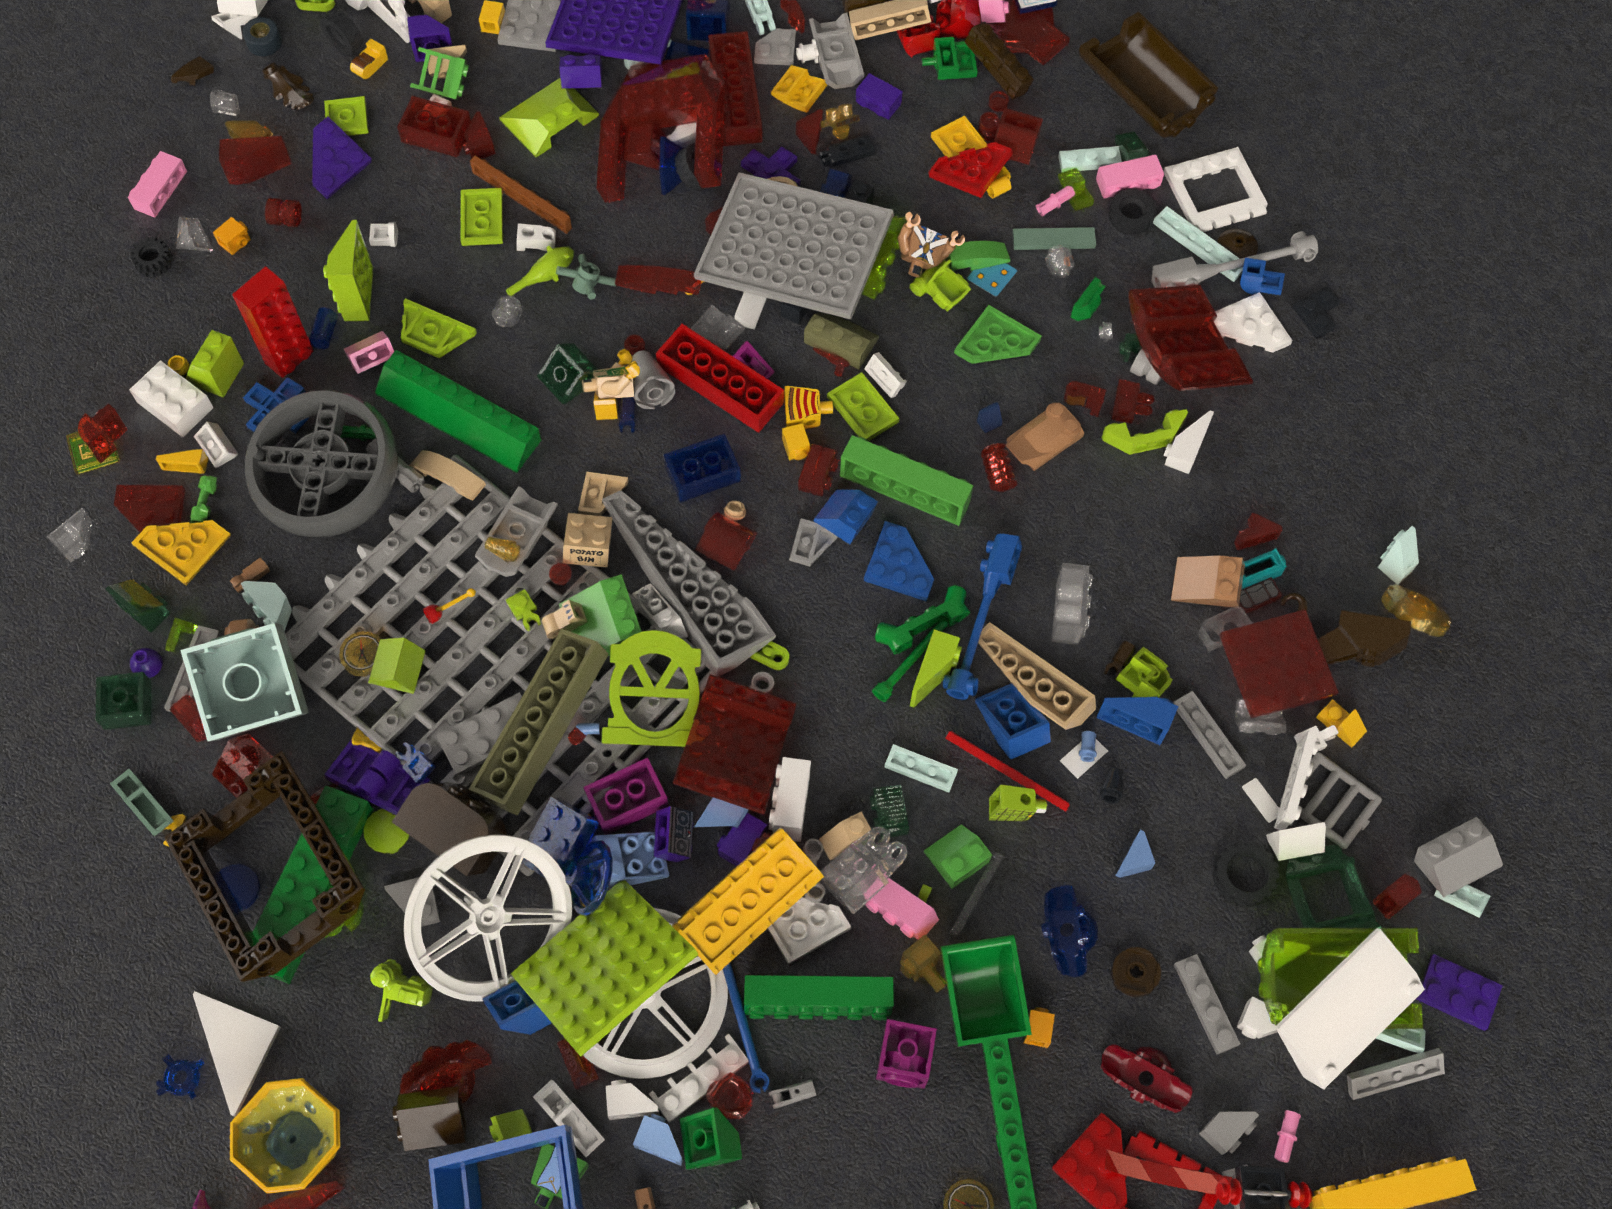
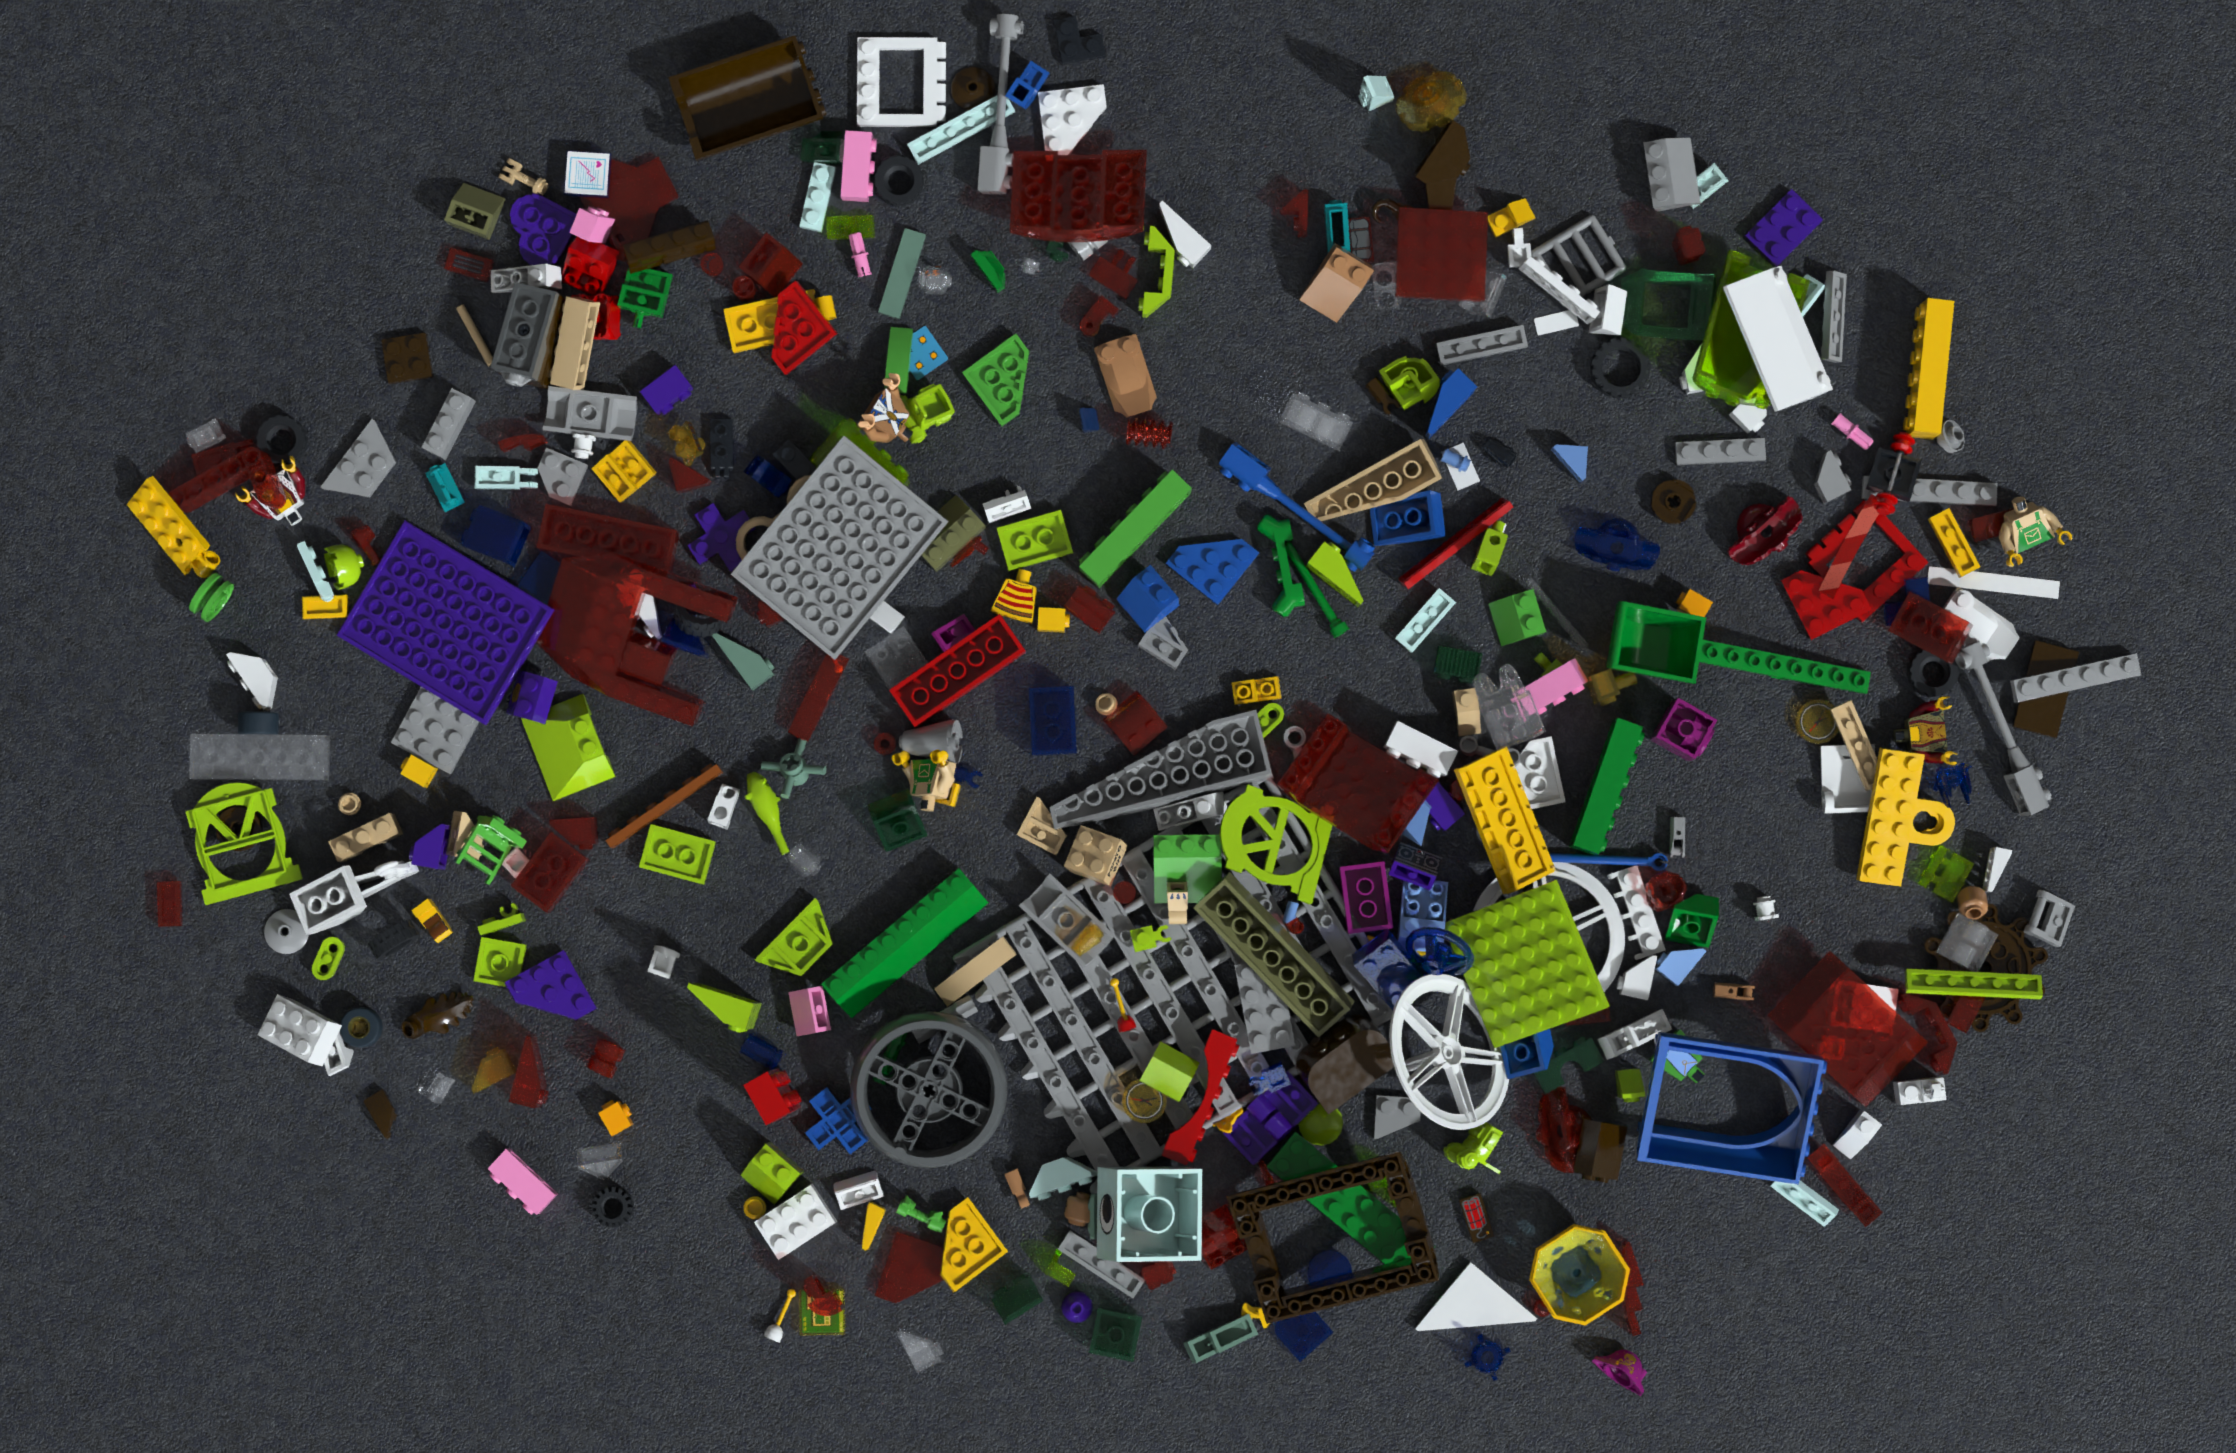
camera: 65 degrees left, 20 degrees up
none -> lime plate [478,903,526,935]
none -> sand green slope [712,633,775,690]
none -> hinge [763,1289,796,1343]
none -> red arch [1161,1029,1240,1166]
none -> yellow slope [1232,676,1282,705]
none -> clear blue plate [1275,1312,1334,1362]
none -> tile [1459,1193,1494,1243]
none -> clear green arch [1532,1036,1605,1094]

